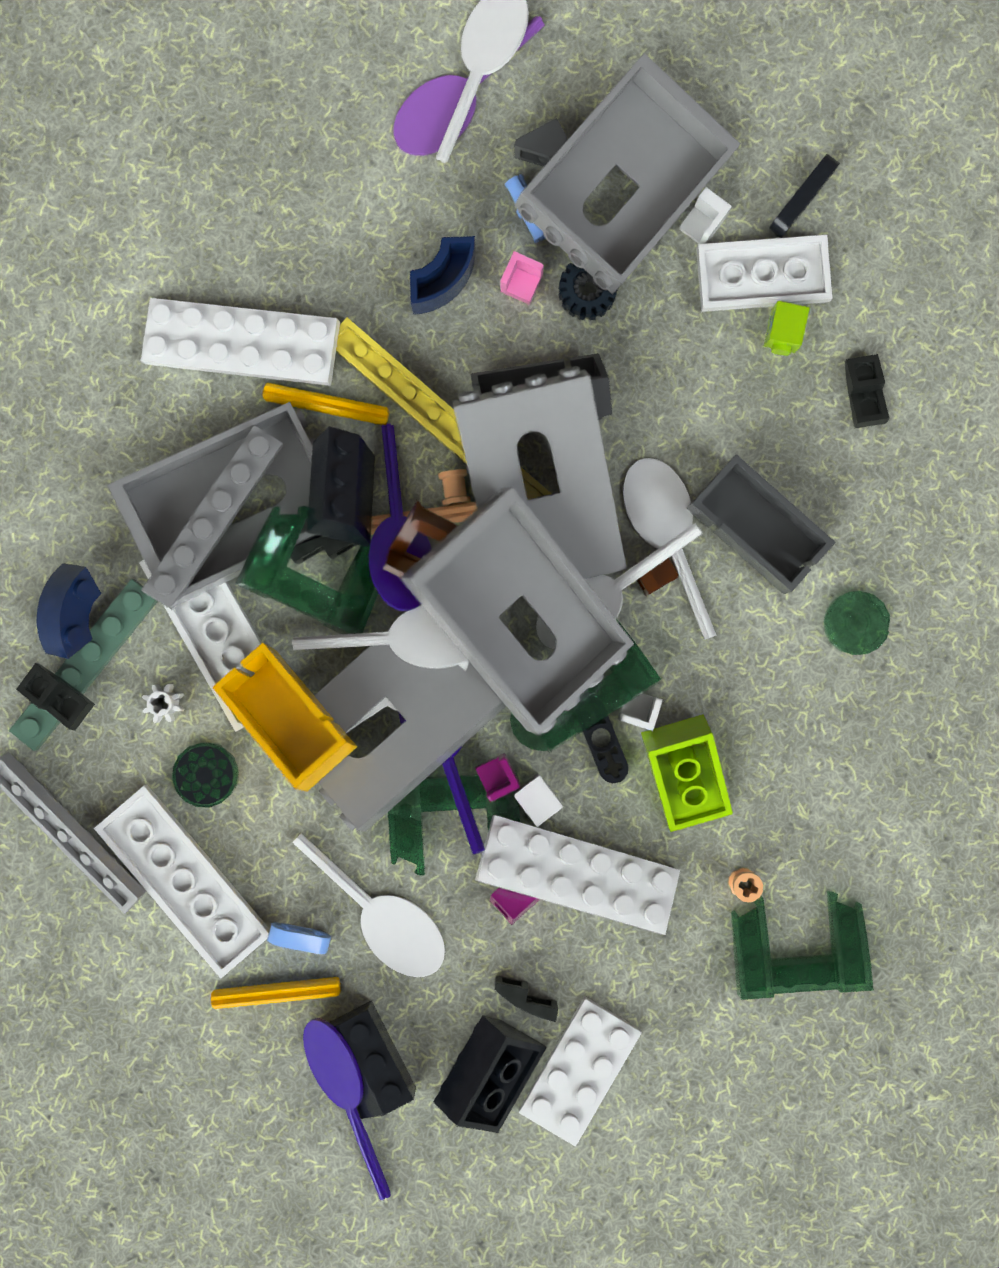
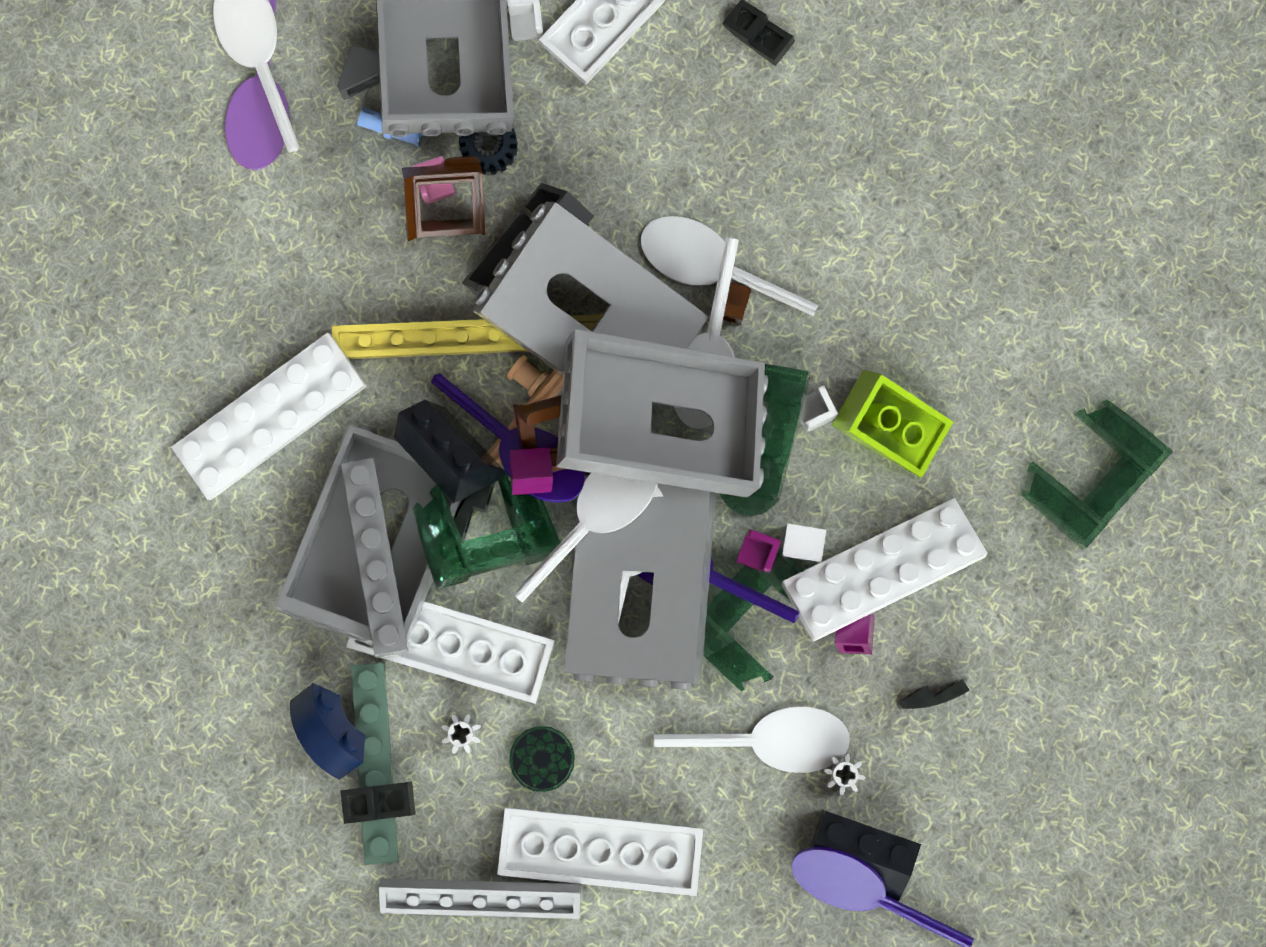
camera: 45 degrees left, 5 degrees down
yellow axle [211,977,341,1009] -> none
yellow piece [212,642,357,792] -> none
yellow axle [263,383,389,425] -> none
light blue beam [267,922,331,954] -> none
dark blue brick [410,236,476,315] -> none
black slope [433,1015,547,1133] -> none
white plate [519,996,642,1147] -> none
black beam [574,693,628,783] -> none
dark grey piece [687,454,836,594] -> none
light nougat bush [728,868,763,902] -> none
lime brick [763,301,810,356] -> none
clear green tile [824,591,890,655] -> none
none -> reddish brown piece [402,156,485,241]
none -> magenta panel [509,448,553,495]
none -> white gear [823,754,865,795]

